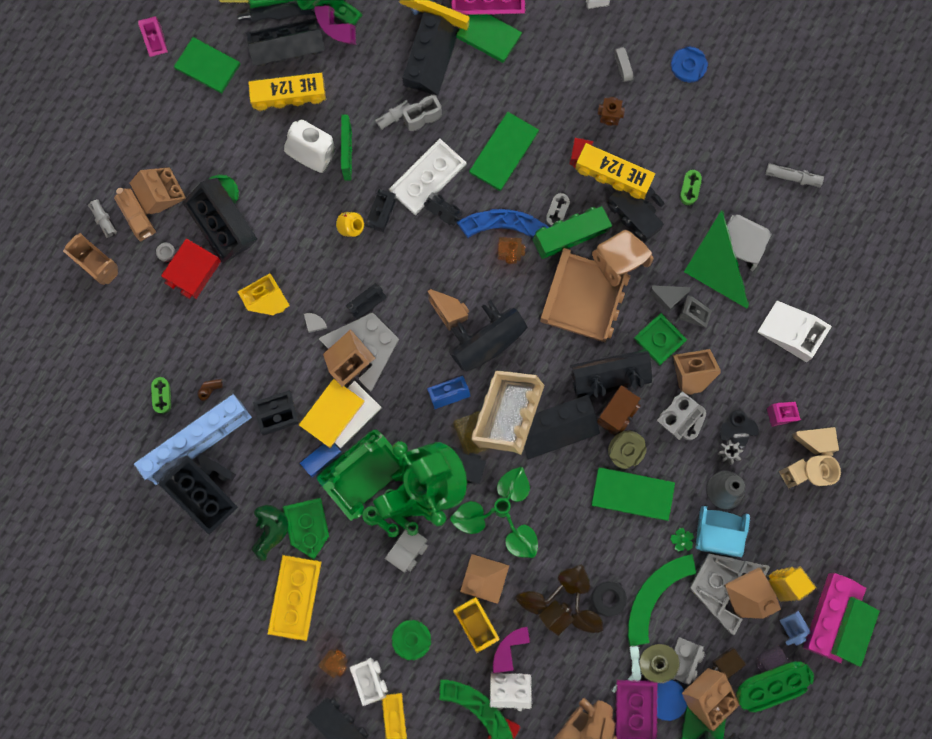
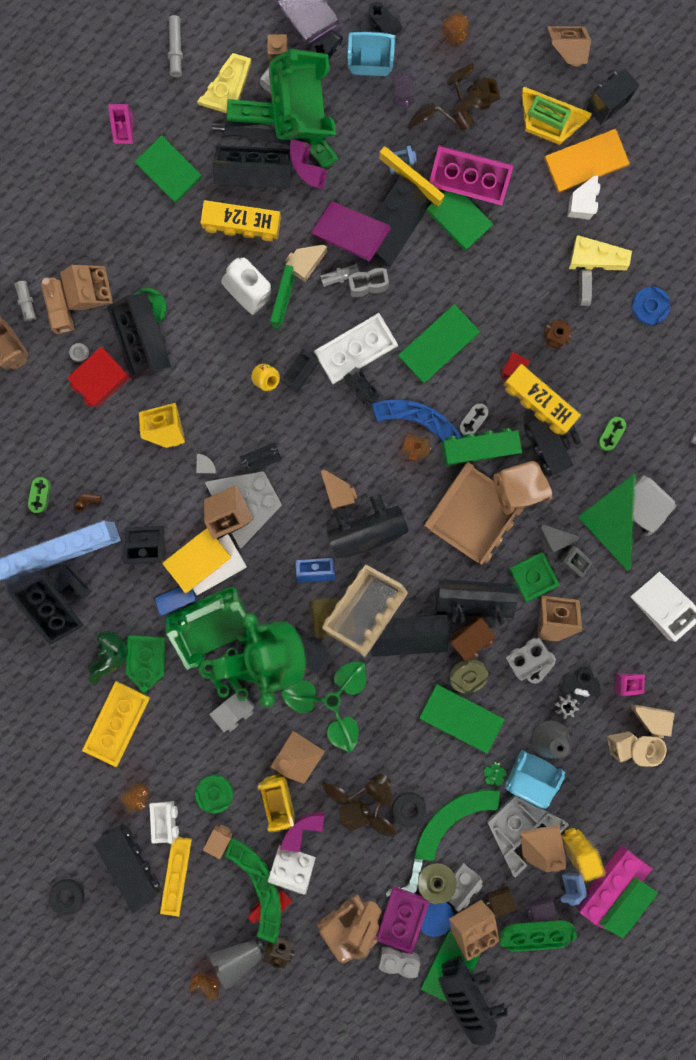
camera: 10 degrees right, 10 degrees up
none -> medium nougat brick [203,825,232,859]
none -> tan slope [285,245,327,282]
none -> magenta tile [311,202,391,261]
none -> light yellow wing [569,235,632,270]

